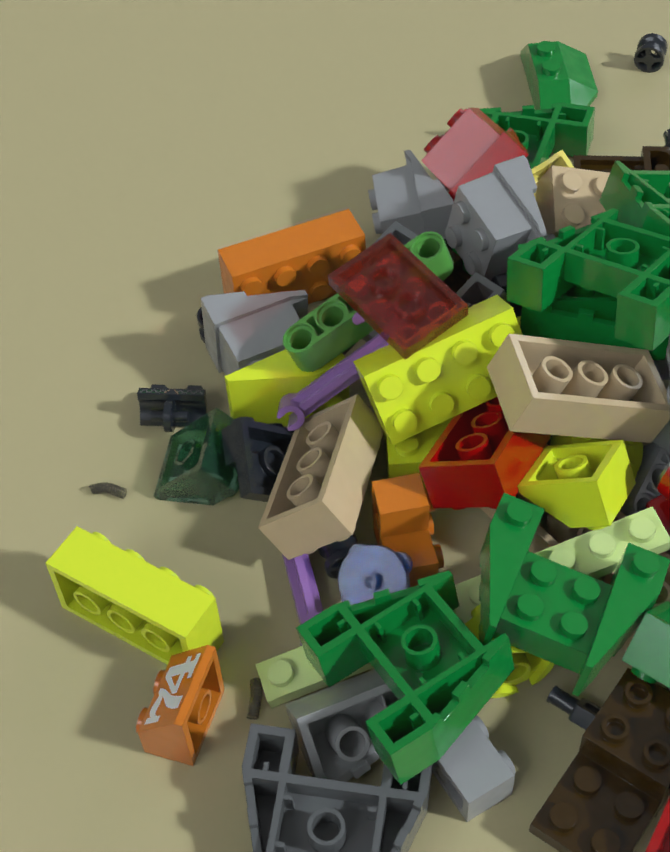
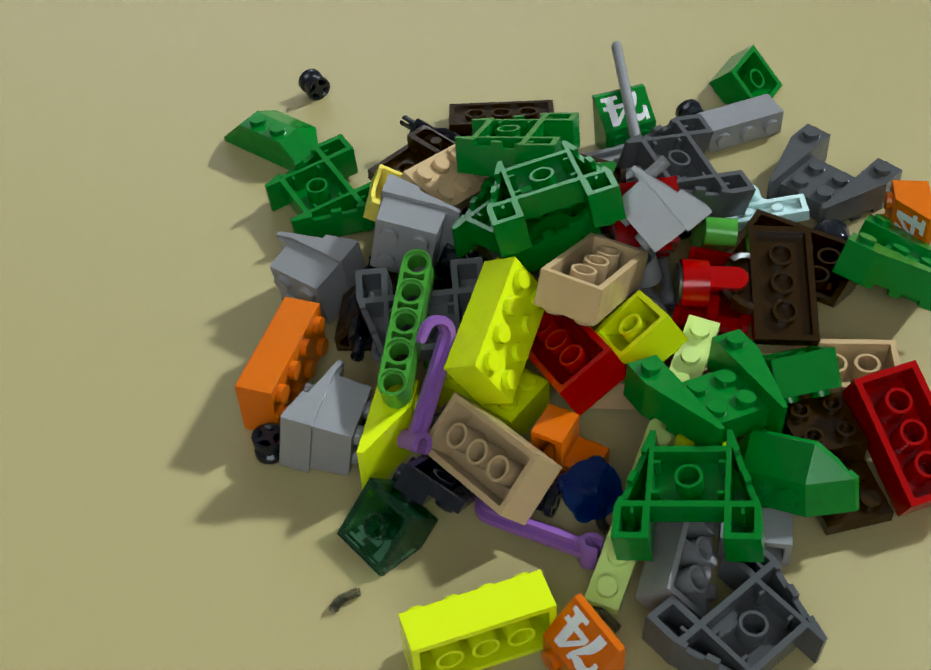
camera: 50 degrees left, 5 degrees down
black hips [137,384,208,433] -> none
clear red plate [328,233,468,360] -> none
piece [421,108,529,202] -> none
none -> green wedge [738,428,859,517]

